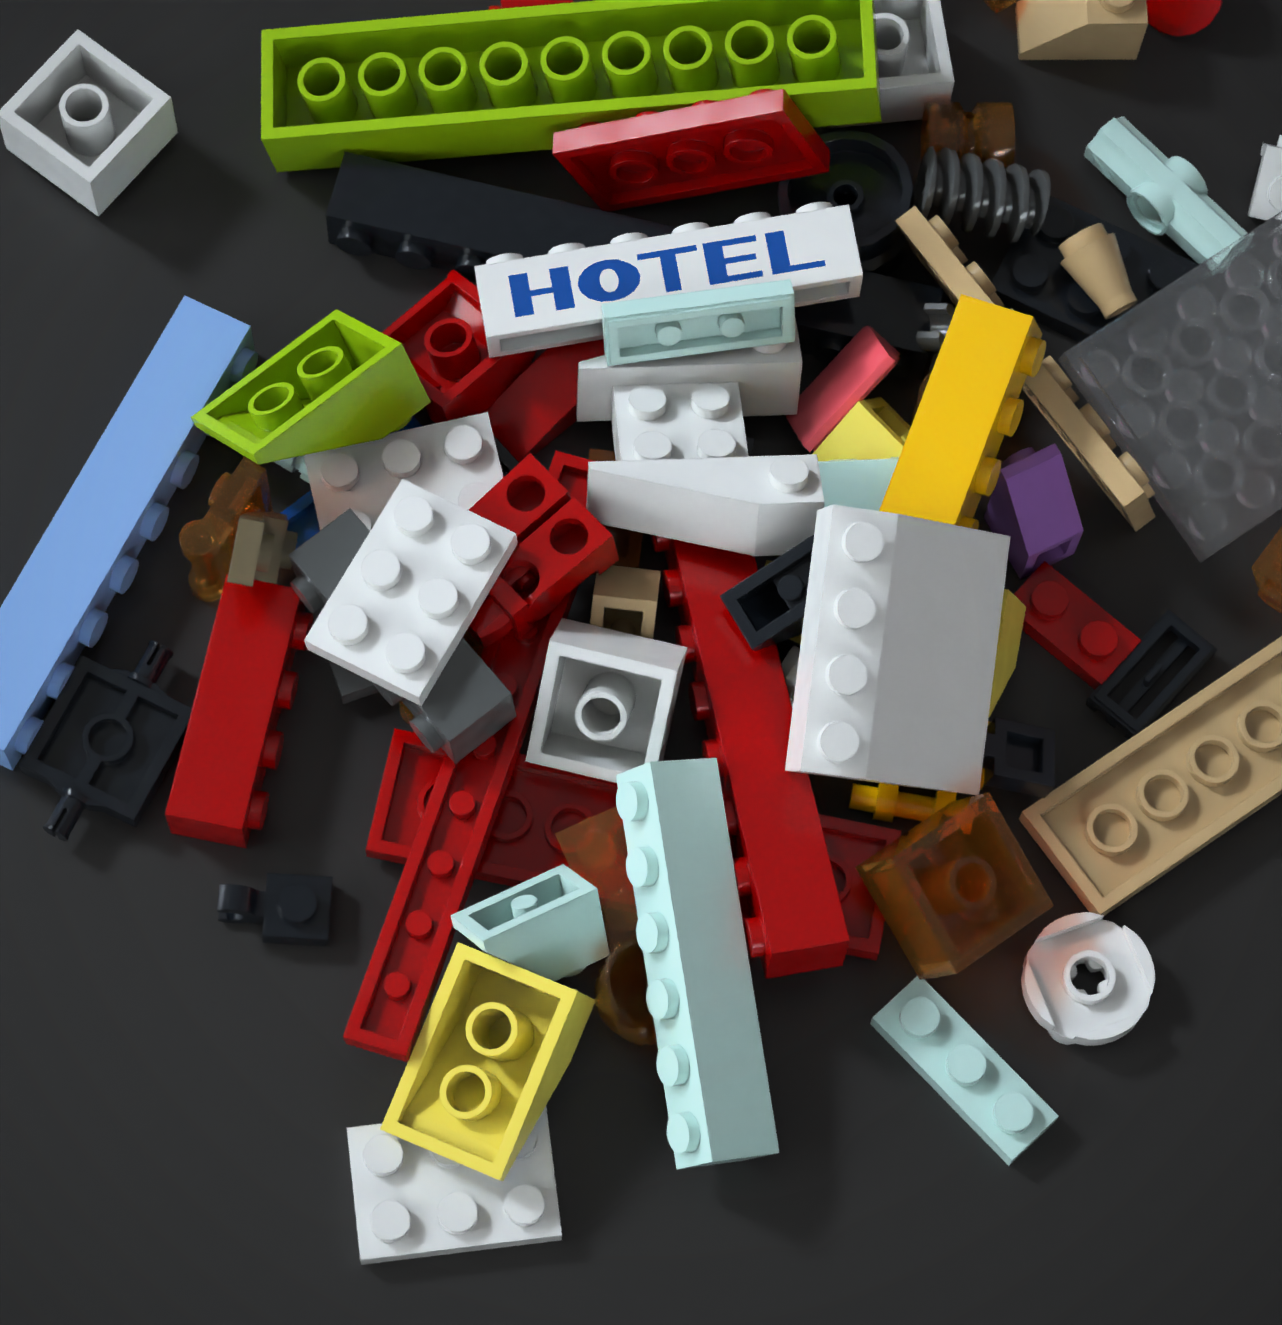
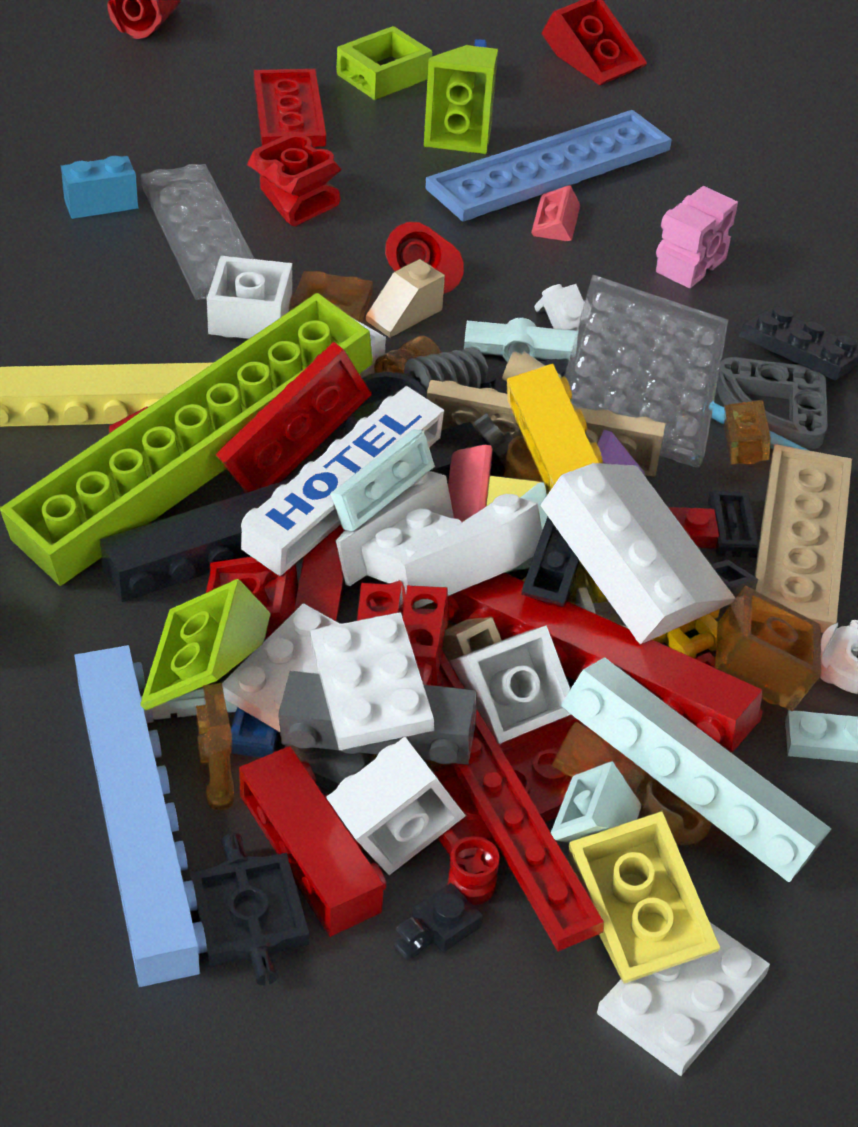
camera: 40 degrees left, 25 degrees down
dark tan slope [227,512,298,587] -> none
none -> white brick [326,737,466,875]
none -> red wheel [448,836,500,905]

